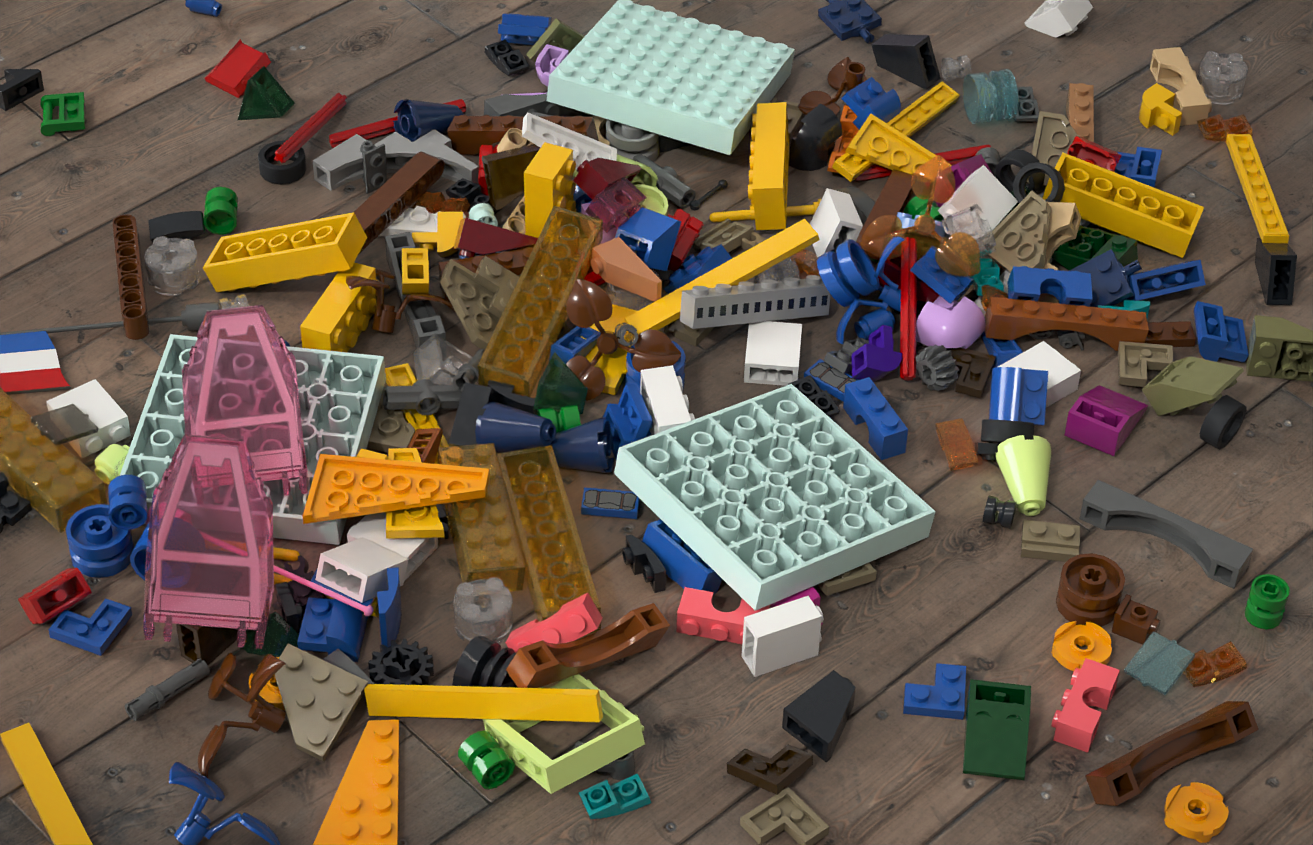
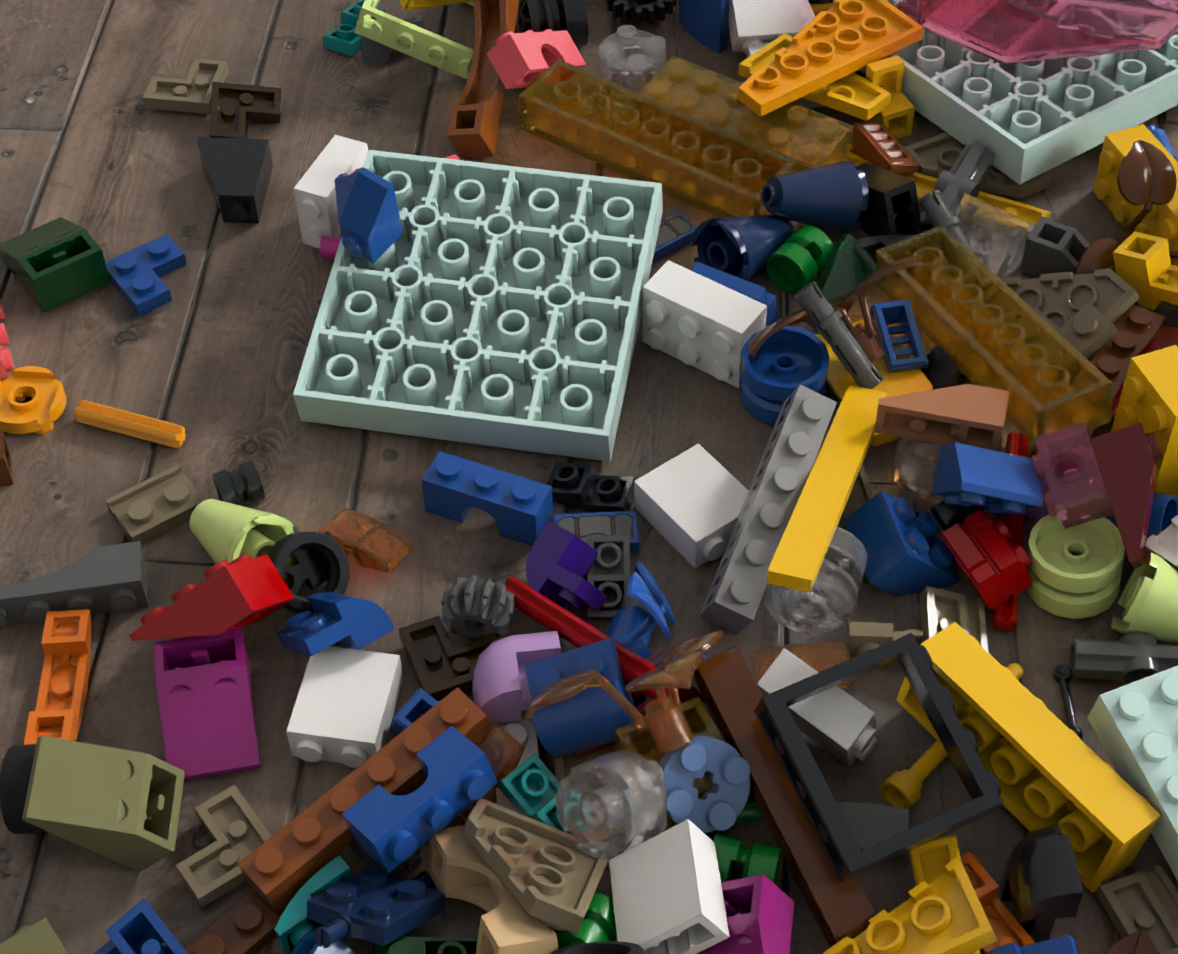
camera: 140 degrees right, 5 degrees up
blue wheel [817,239,880,307] -> none
reddish brown wheel [1056,553,1125,627] -> none
none -> orange slope [23,609,92,745]
none -> light orange axle [74,400,186,449]
none -> red slope [129,554,294,641]
none -> blue slope [335,167,403,264]
none -> black window [754,633,1003,883]

